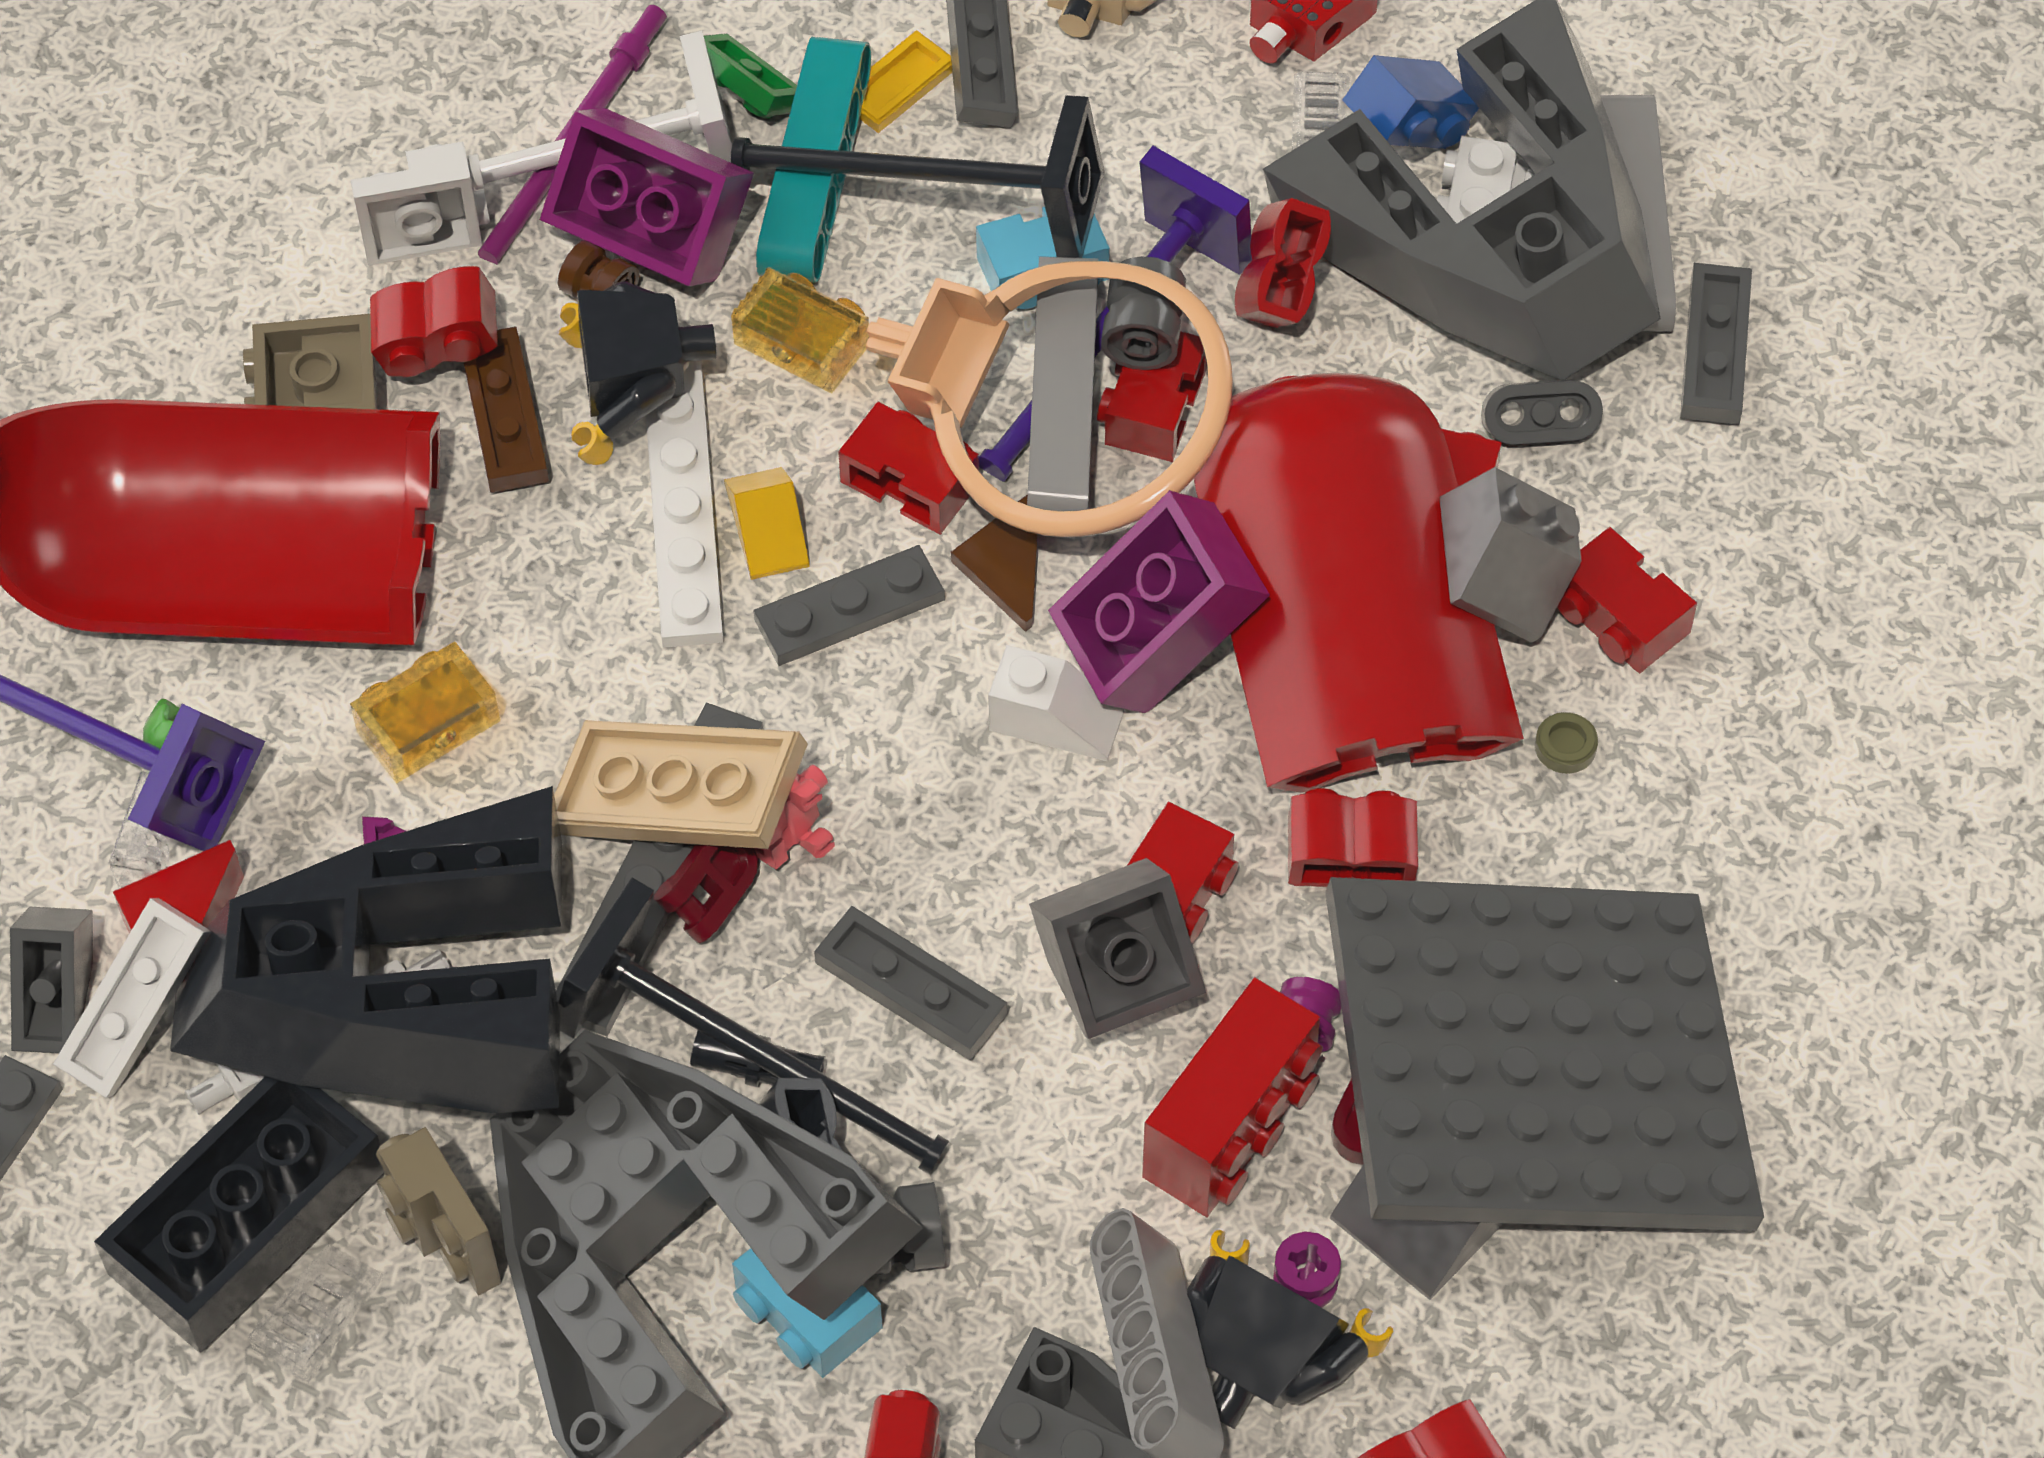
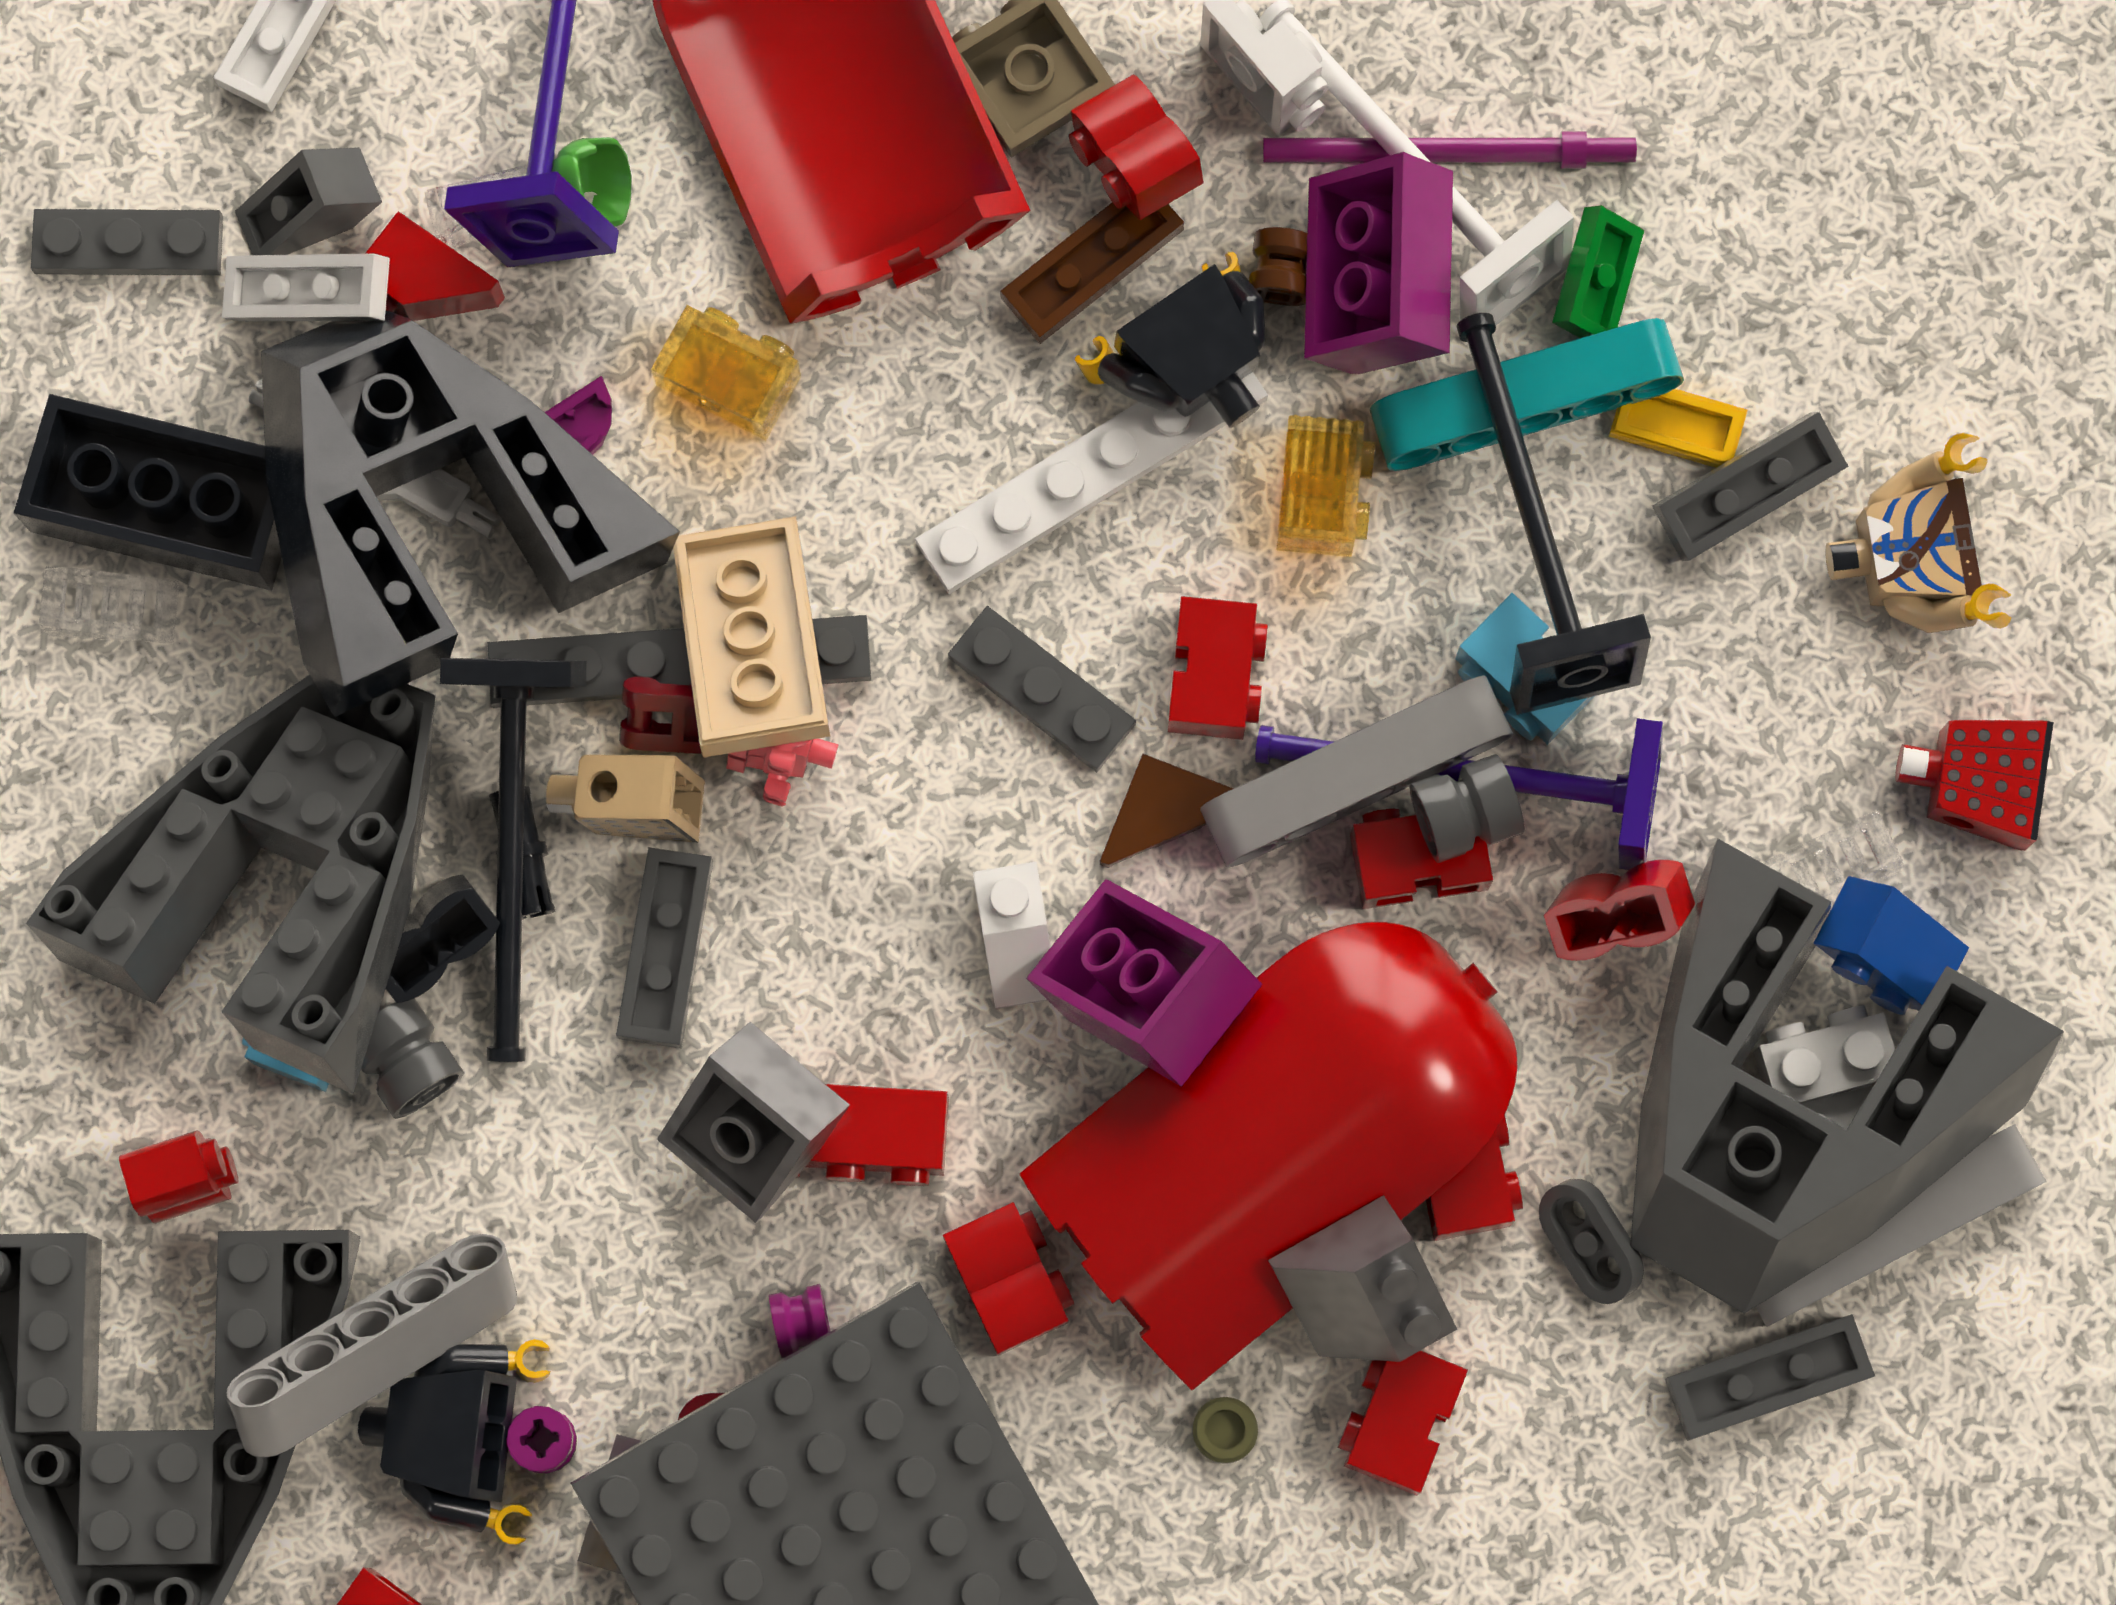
camera: 65 degrees right, 20 degrees up
dark tan plate [376,1127,501,1296] -> none
yellow slope [724,467,810,580] -> none
light nougat brick [865,261,1233,537] -> none
red brick [1142,977,1323,1218] -> none
none -> tan torso [546,755,705,843]

